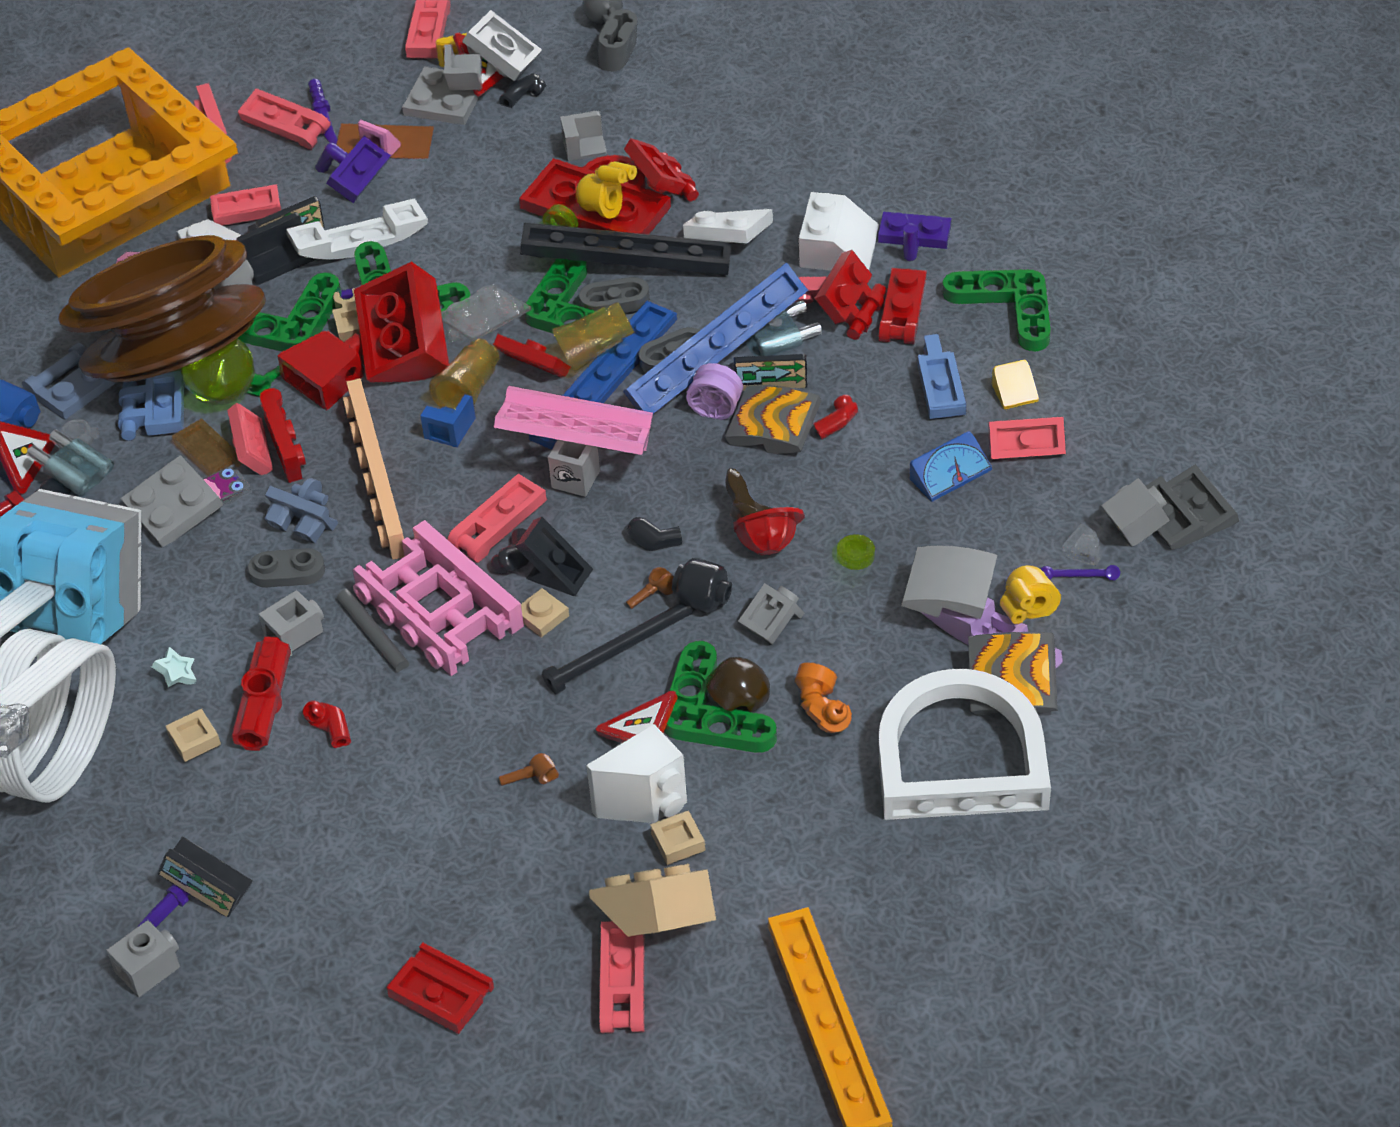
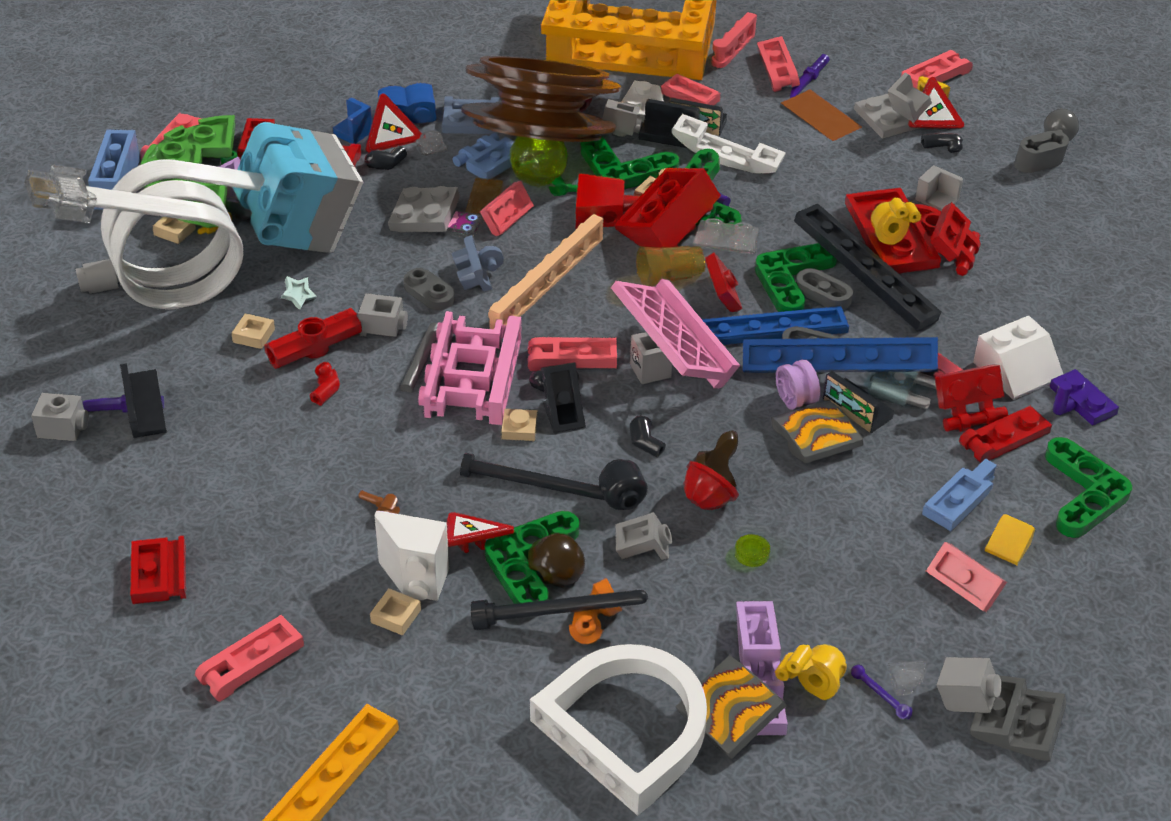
camera: 45 degrees right, 5 degrees down
clear light blue piece [27,429,114,496] -> none
red plate [260,388,306,483] -> none
dark purple plate [315,136,391,203] -> none
bright pink slope [358,120,401,156] -> none
blue panel [420,394,476,447] -> none
light grey plate [462,11,542,81] -> none
clear neon green tile [543,204,578,228] -> none
clear yellow plant [552,302,635,373] -> none
tan slope [589,864,716,936] -> none
dark orange hand [626,567,674,609] -> none
white wing [683,209,773,243] -> none
red arm [813,395,858,439] -> none
light grey slope [901,546,997,619] -> none
slope [910,431,992,502] -> none
none -> black piece [471,590,648,630]

